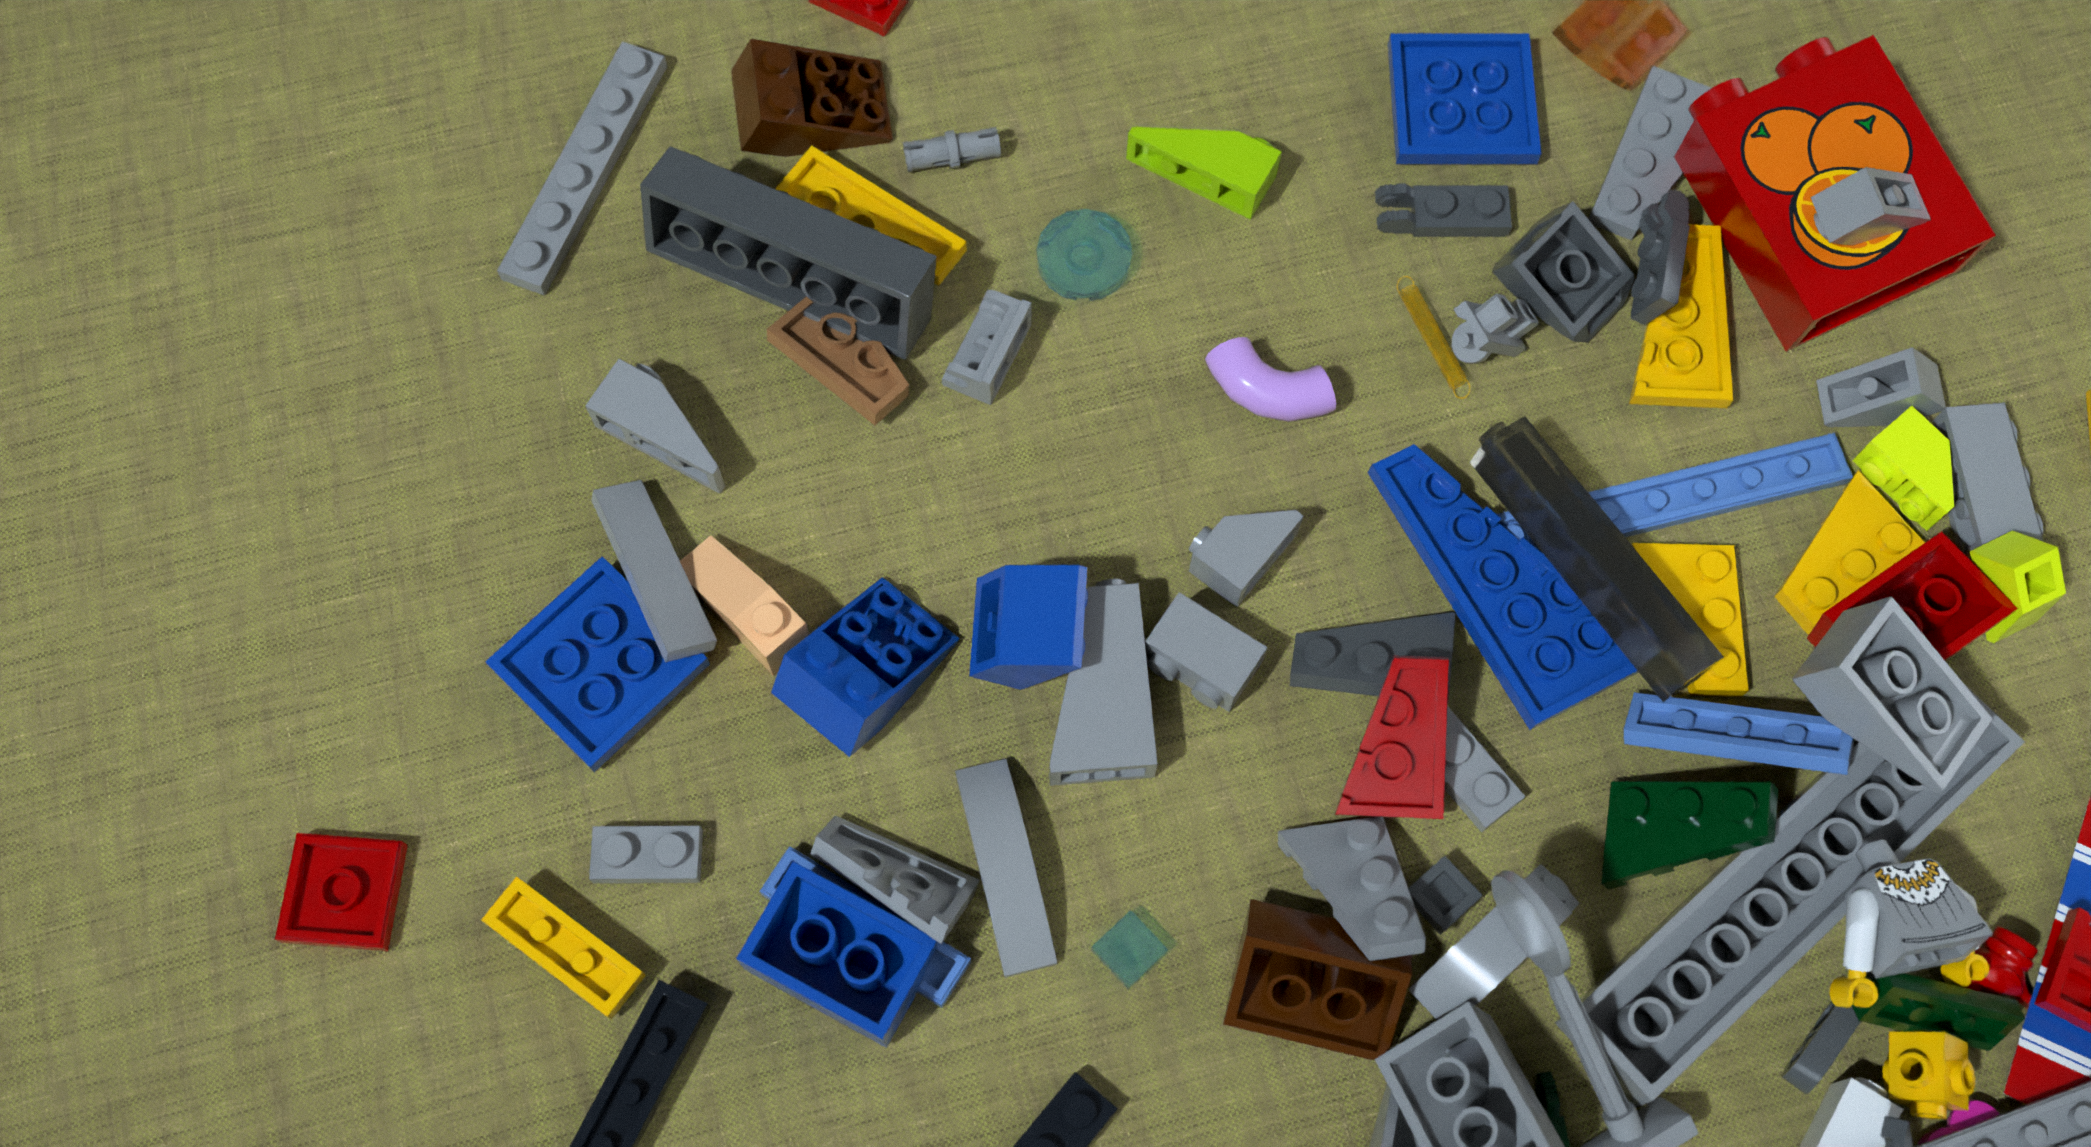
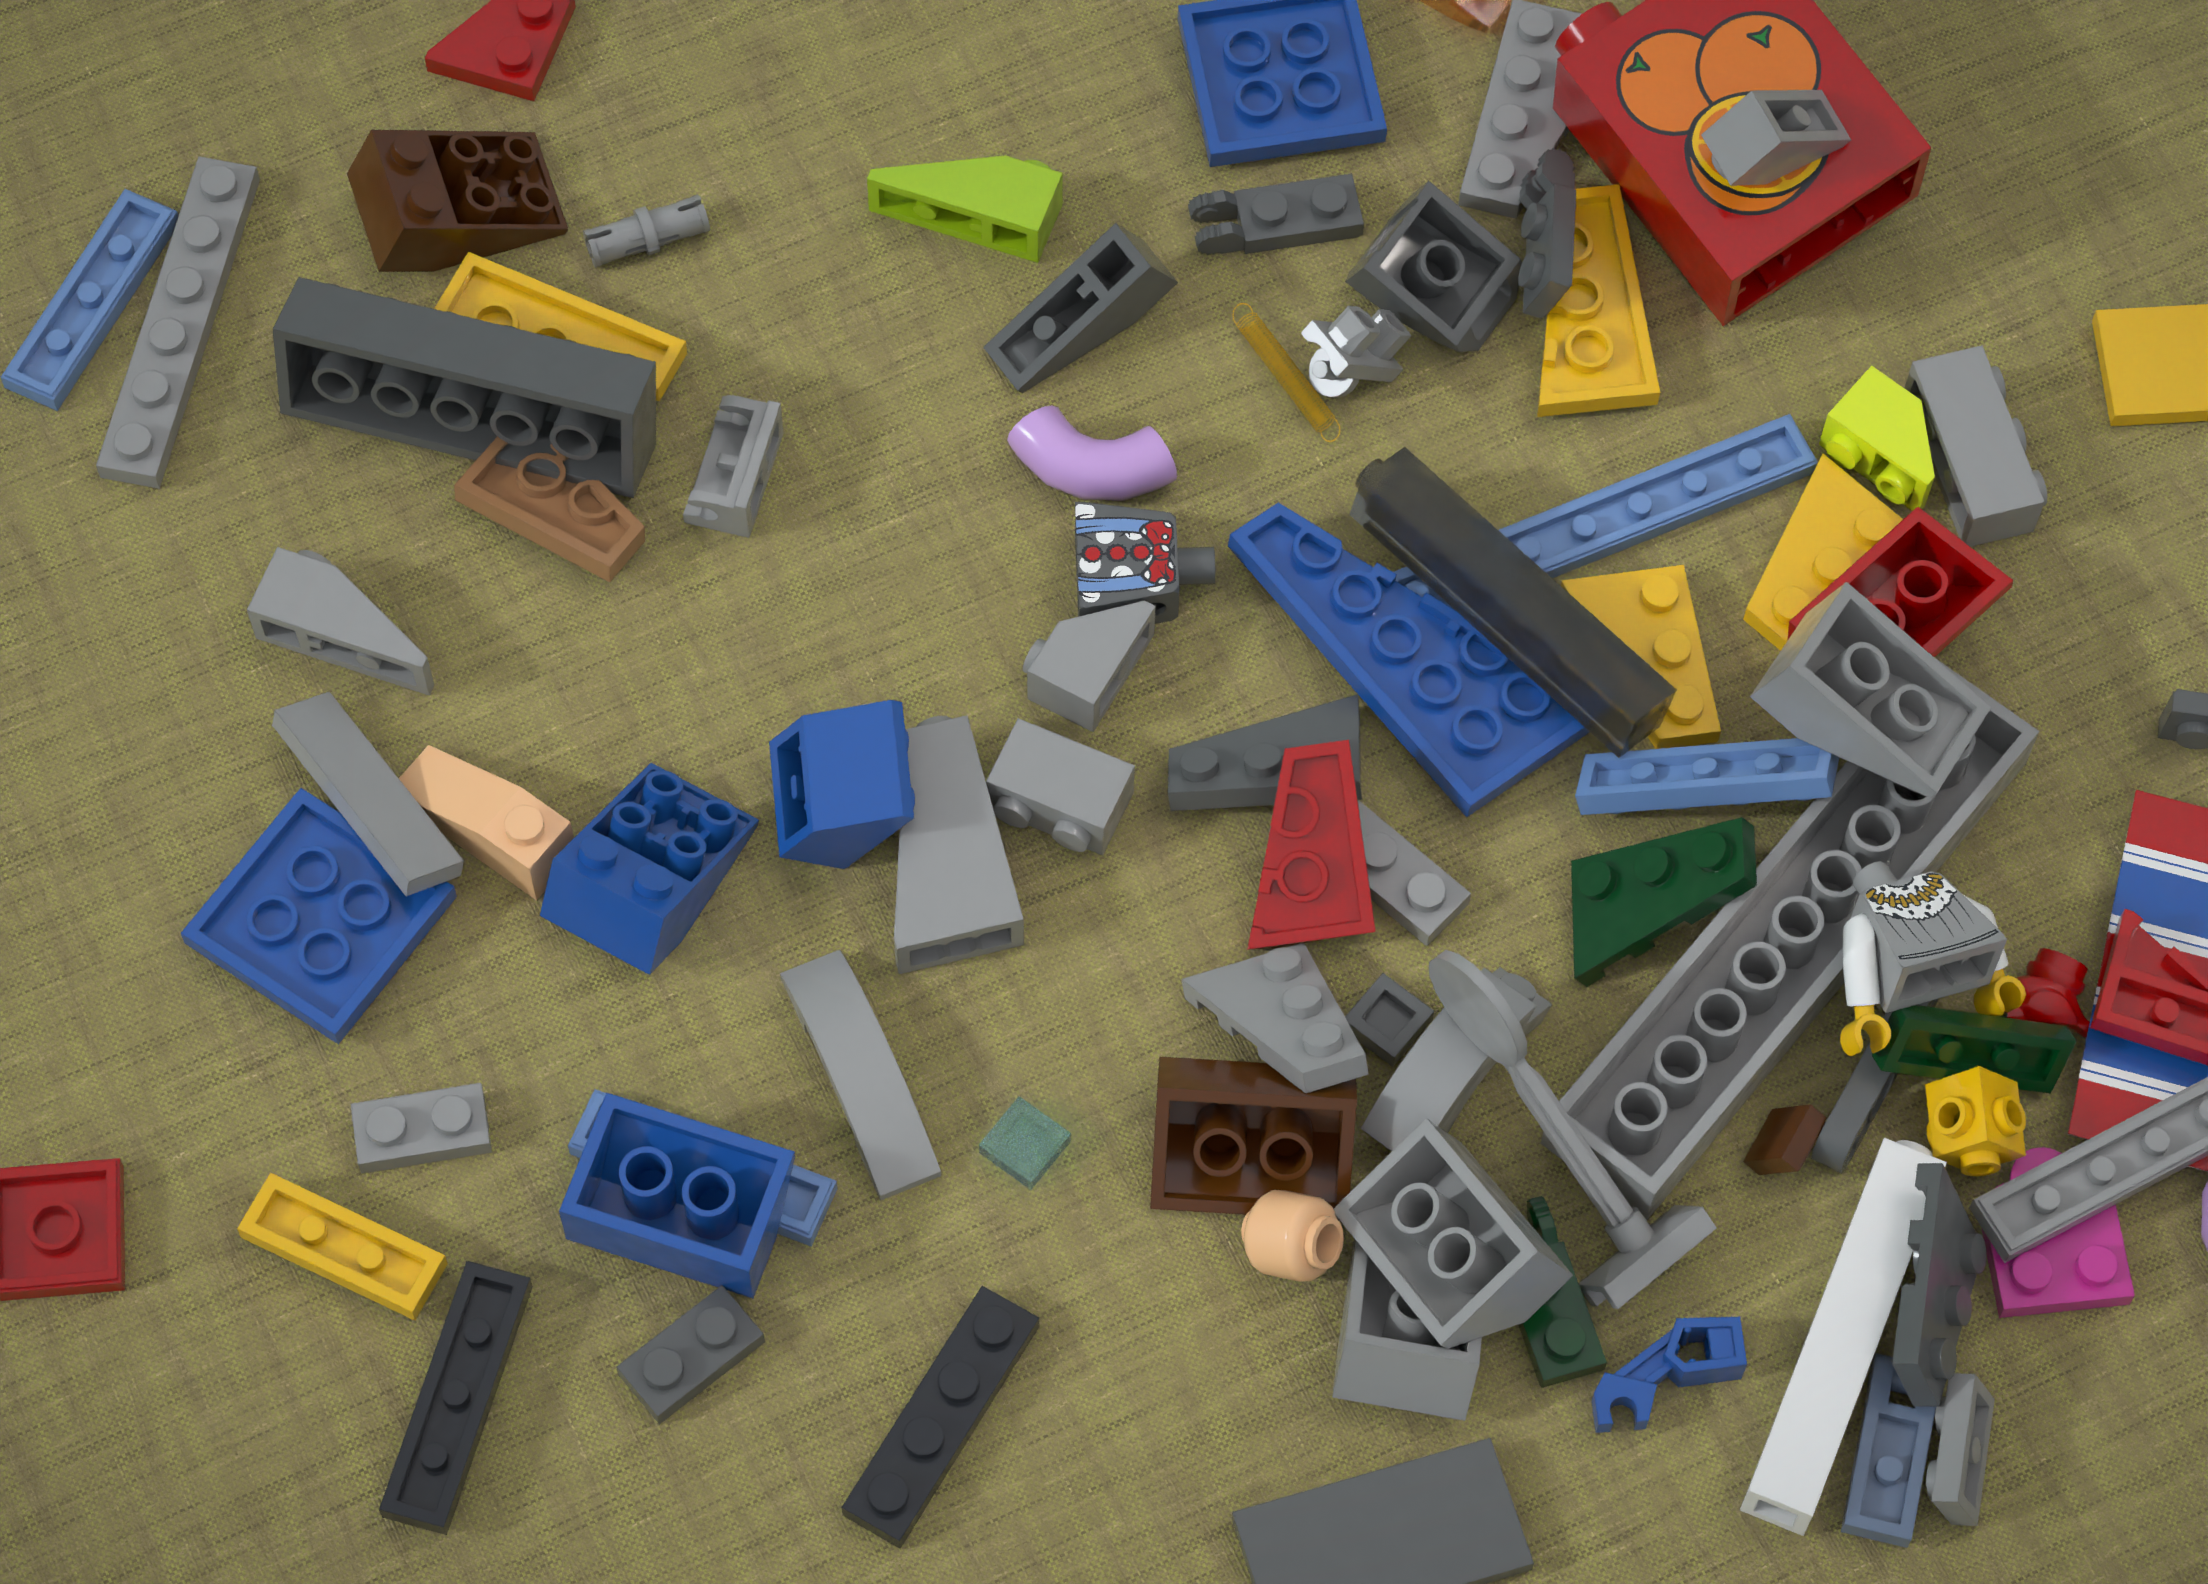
camera: 10 degrees left, 5 degrees down
light grey wing [810,815,980,944] -> none
clear light blue tile [1036,209,1133,301] -> none
light grey slope [1816,347,1946,427] -> none
neon yellow slope [1970,530,2066,643] -> none
none -> medium blue tile [1,189,179,411]
none -> dark grey plate [616,1285,765,1425]
none -> dark grey slope [983,223,1178,393]
none -> torso [1075,502,1215,624]
none -> light nougat head [1241,1190,1344,1282]
none -> reddish brown tile [1743,1104,1827,1175]

